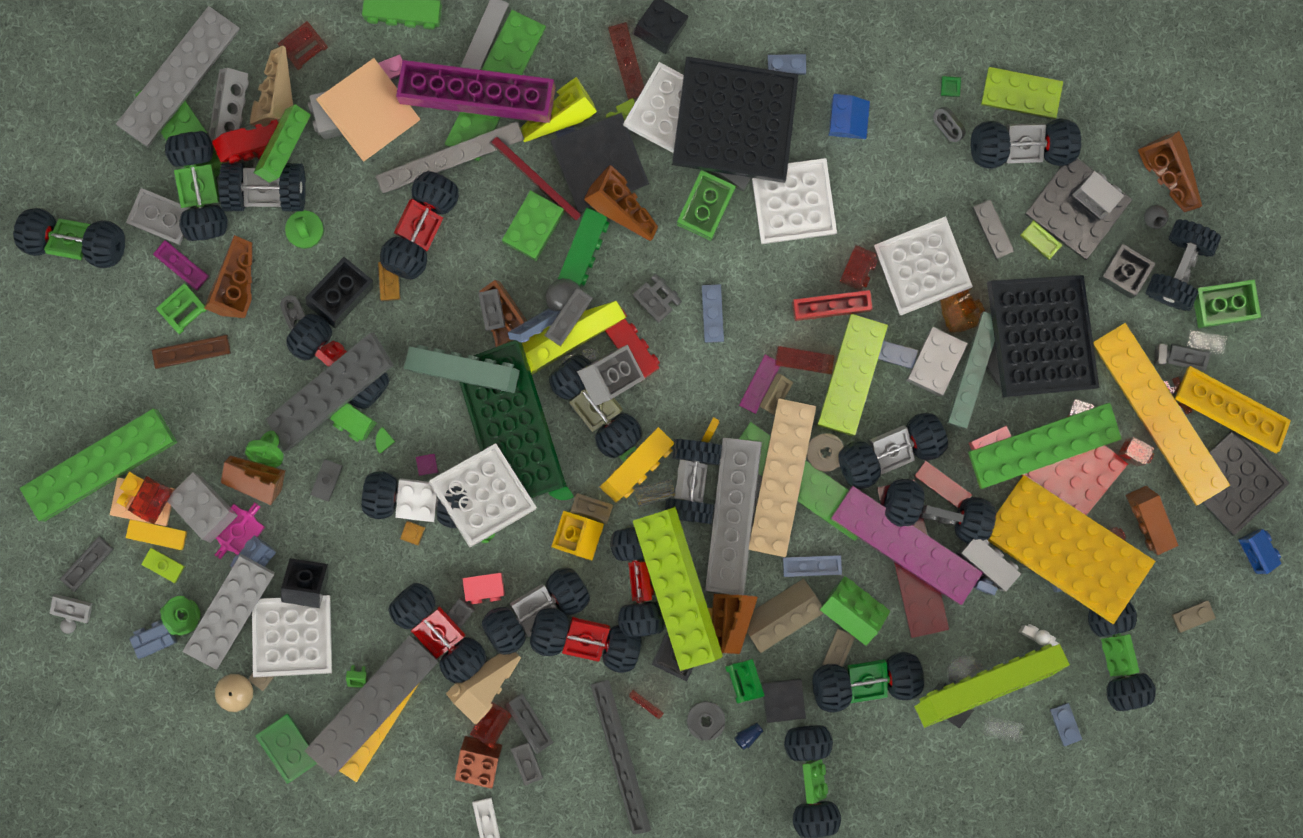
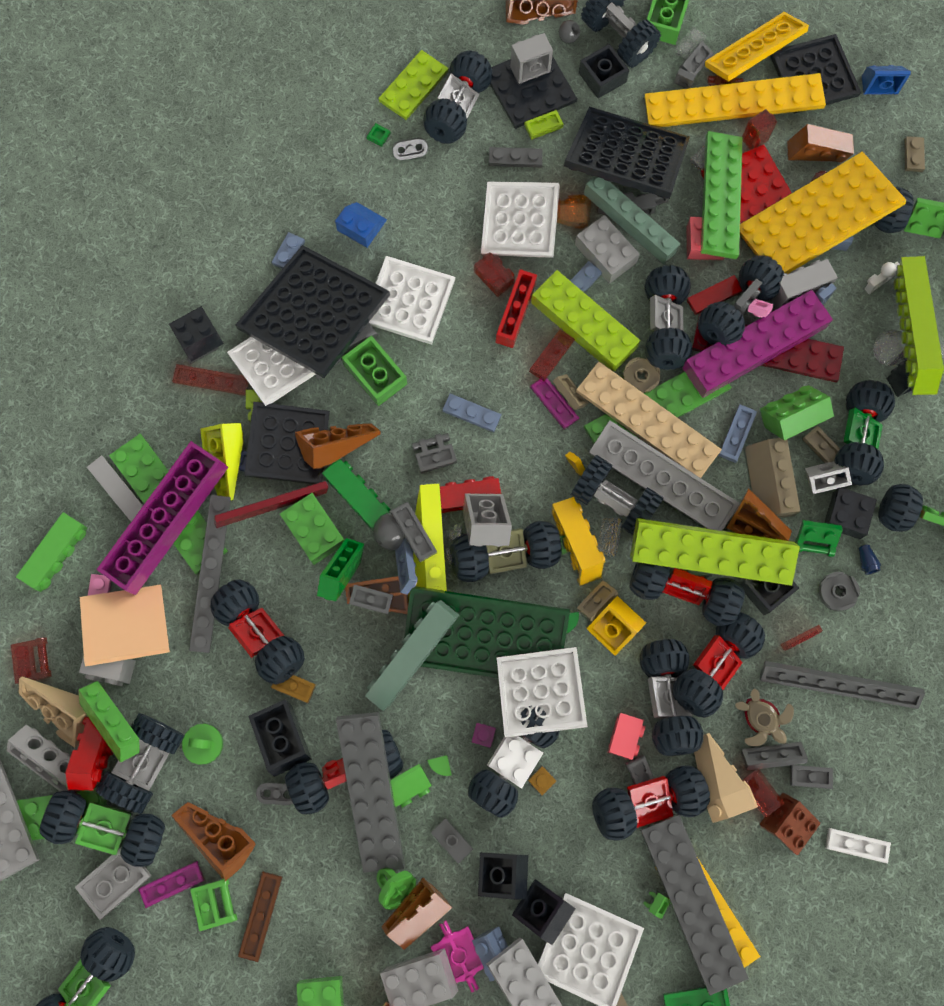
camera: 65 degrees left, 10 degrees down
none -> green brick [317,538,365,601]
none -> black brick [478,852,528,900]
none -> dark tan animal [735,689,794,746]
none -> bright pink plate [748,299,773,317]
none -> light grey brick [805,461,852,494]

